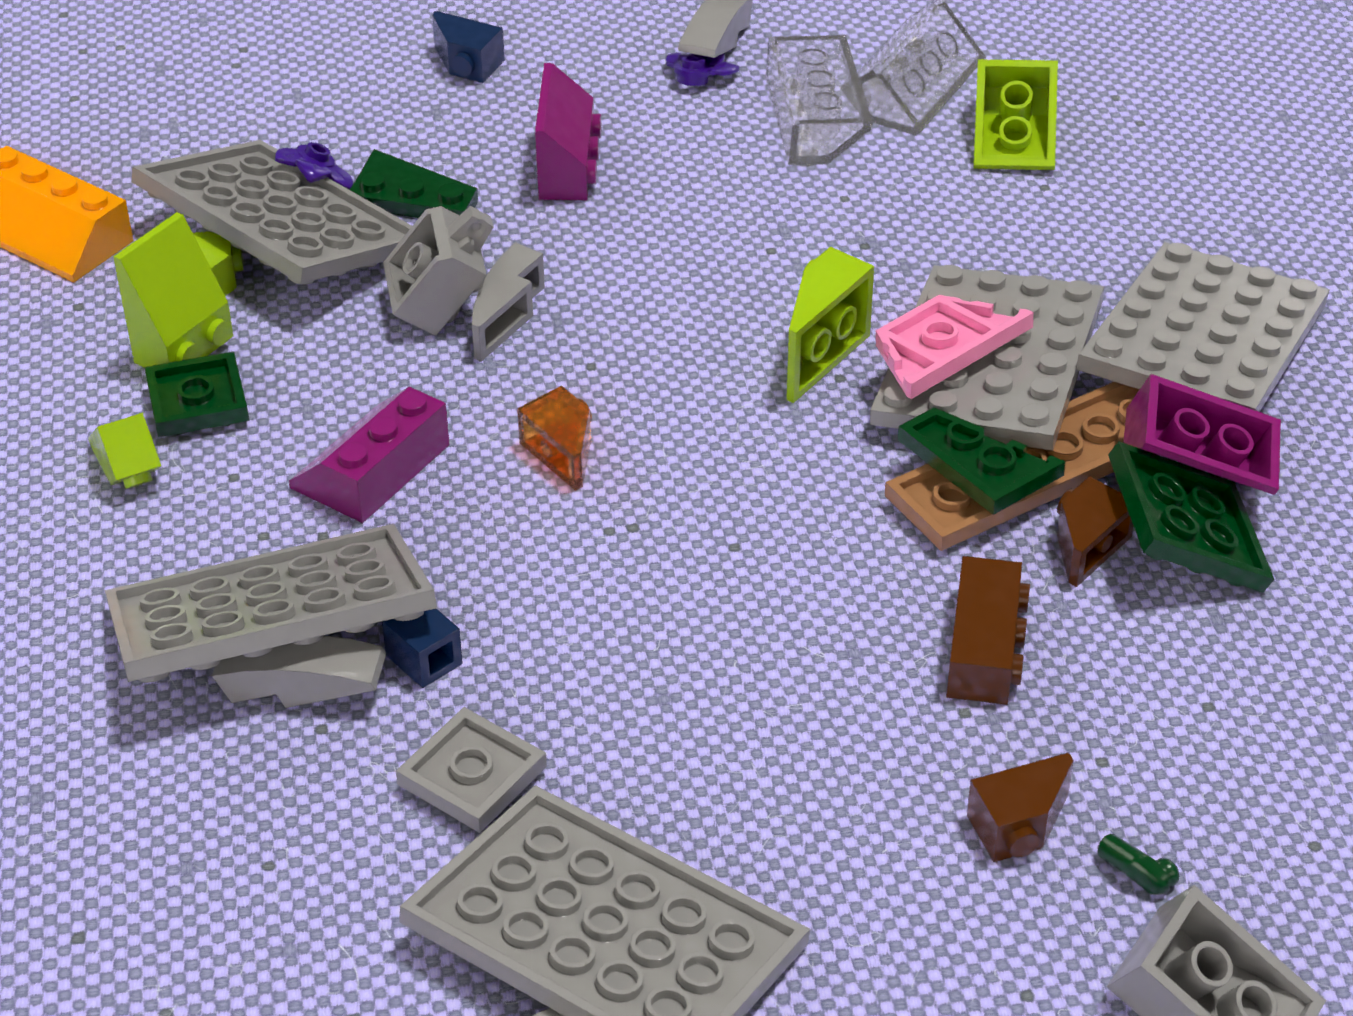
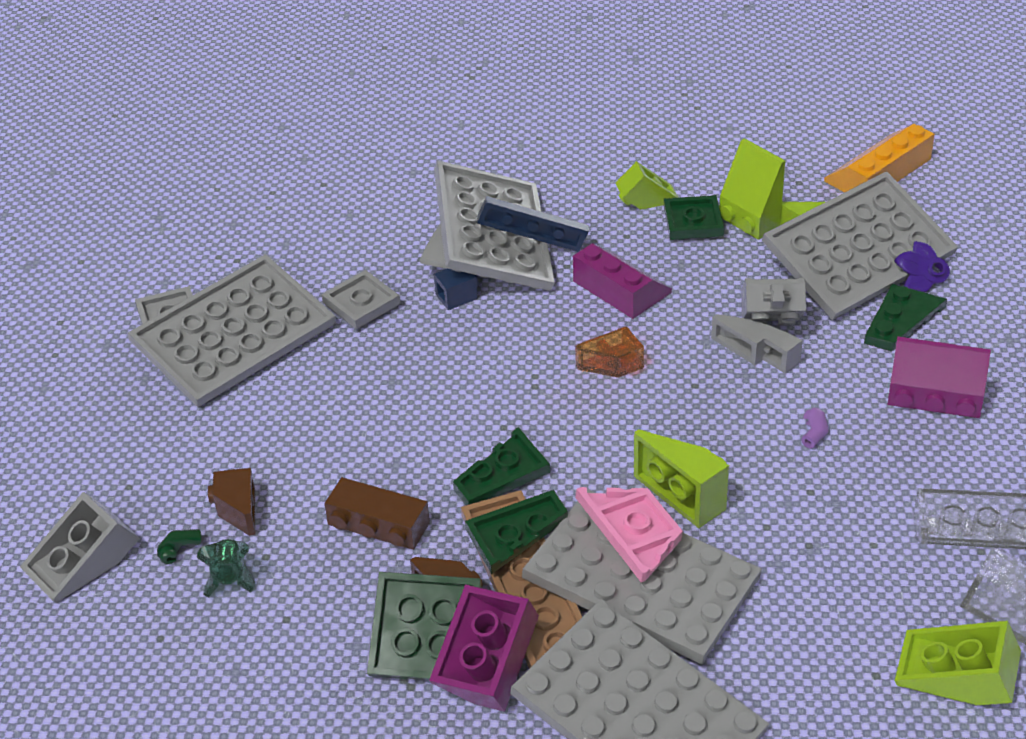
camera: 105 degrees right, 0 degrees up
none -> brick [197,539,255,598]
none -> dark green wing [453,427,550,505]
none -> dark blue plate [477,196,589,252]
none -> medium lavender arm [801,408,829,449]

